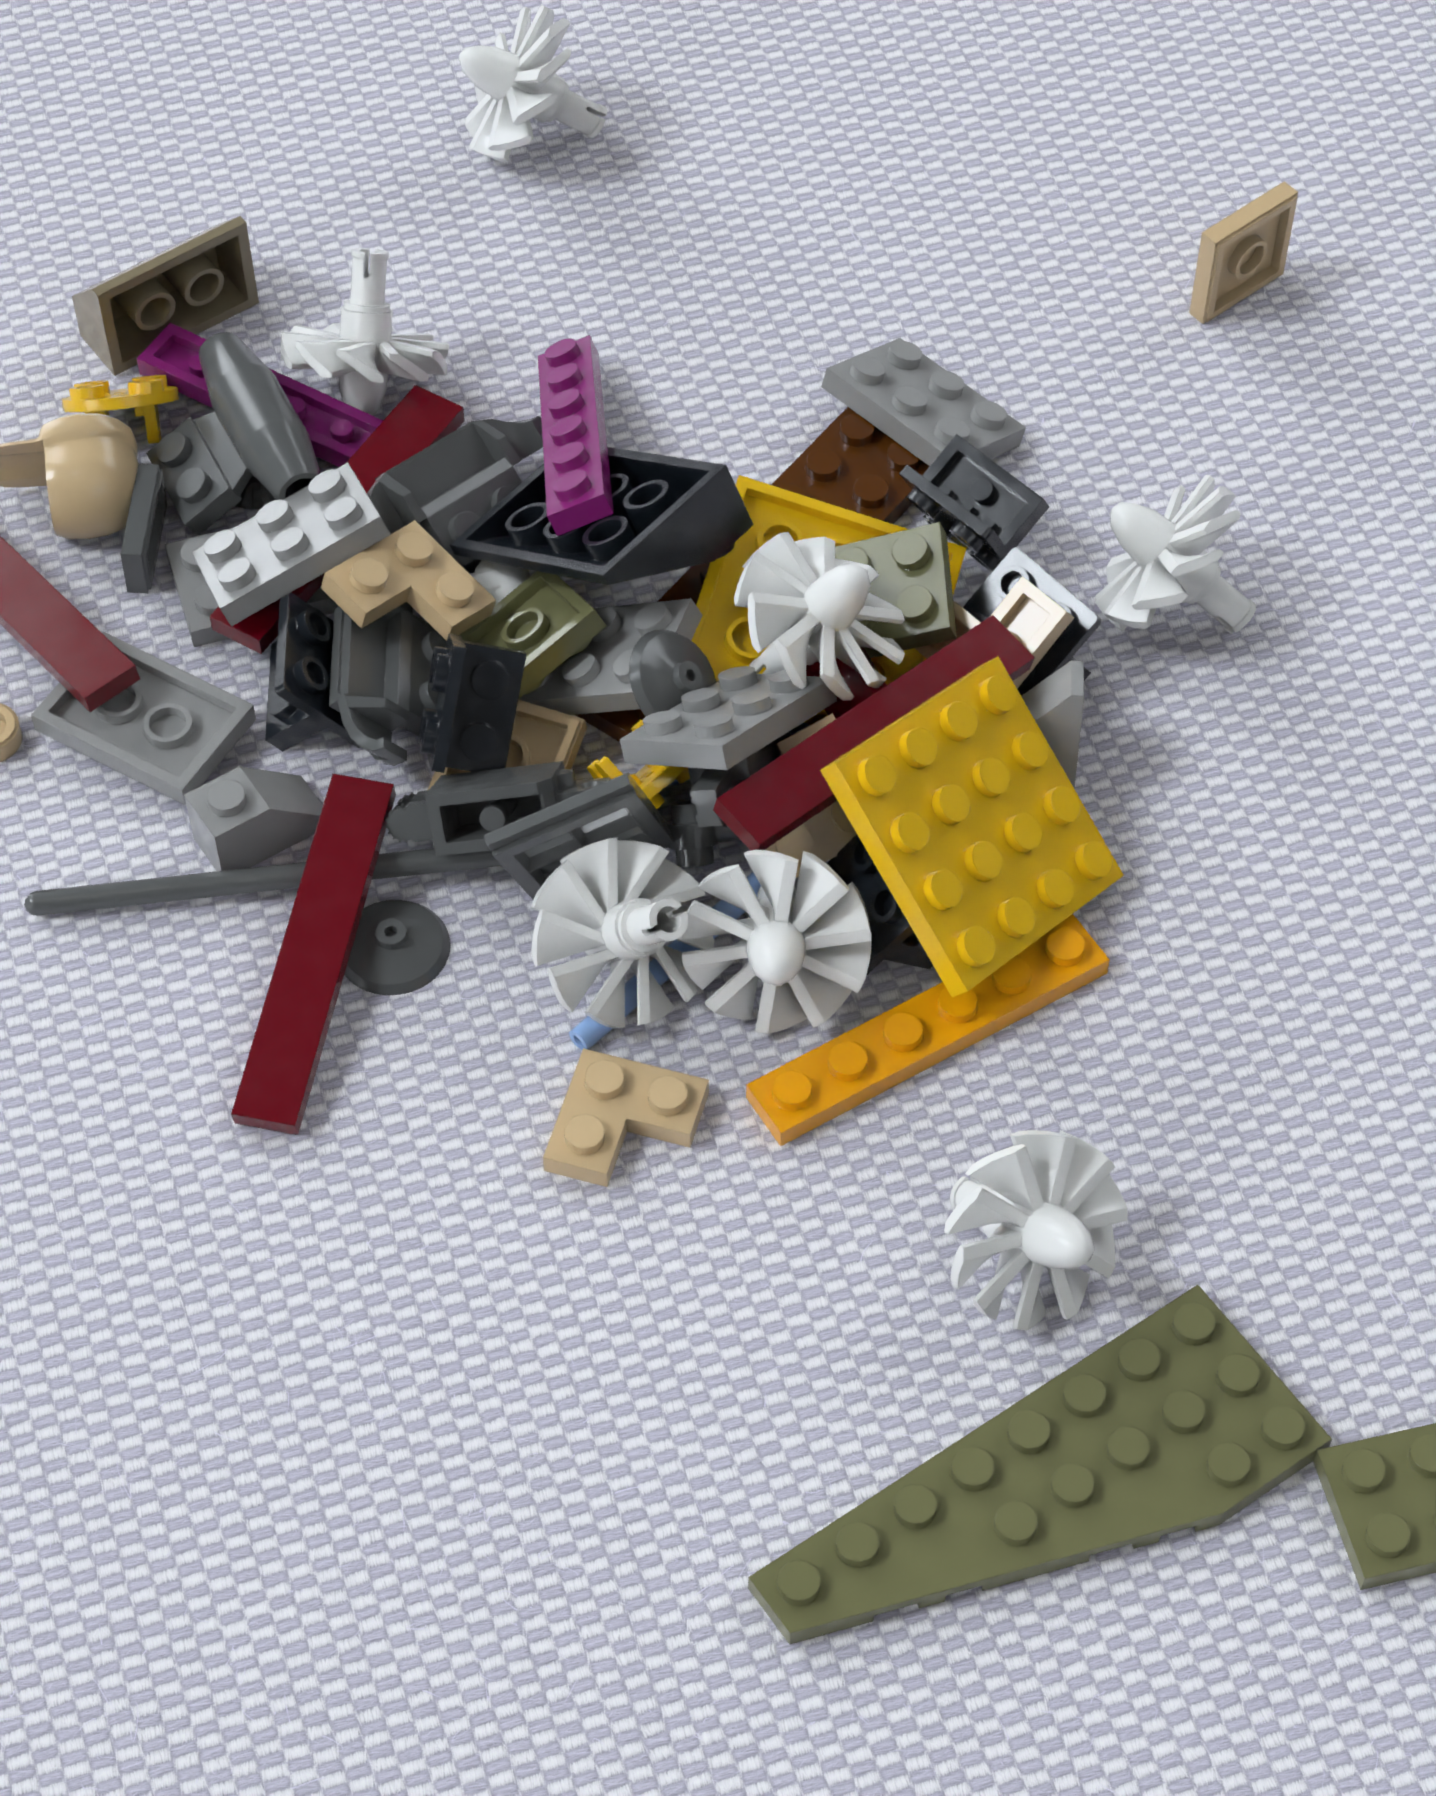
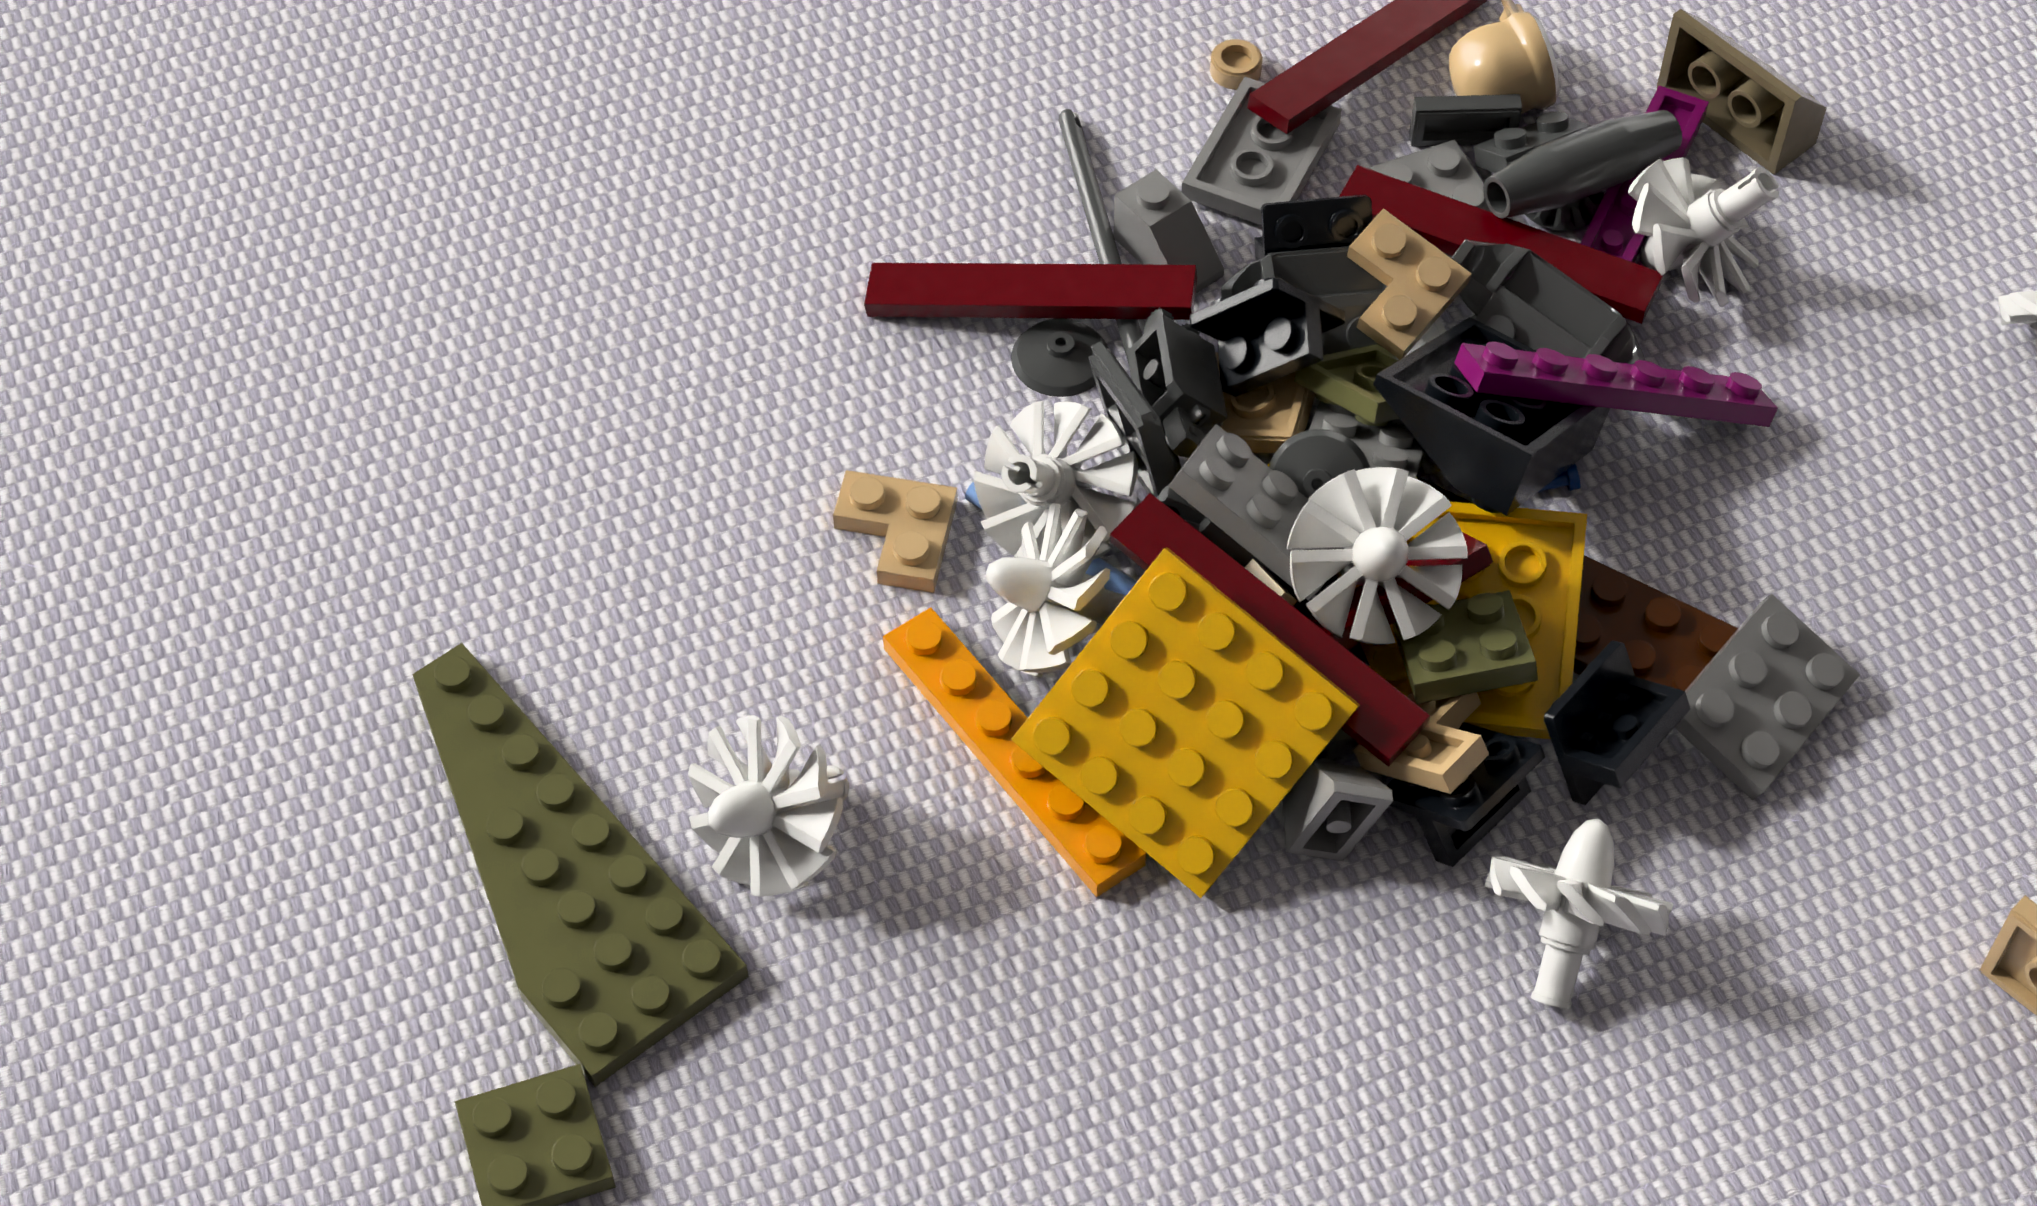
camera: 85 degrees right, 0 degrees up
yellow plate [61,375,179,444] -> none
light grey plate [192,462,391,627] -> none

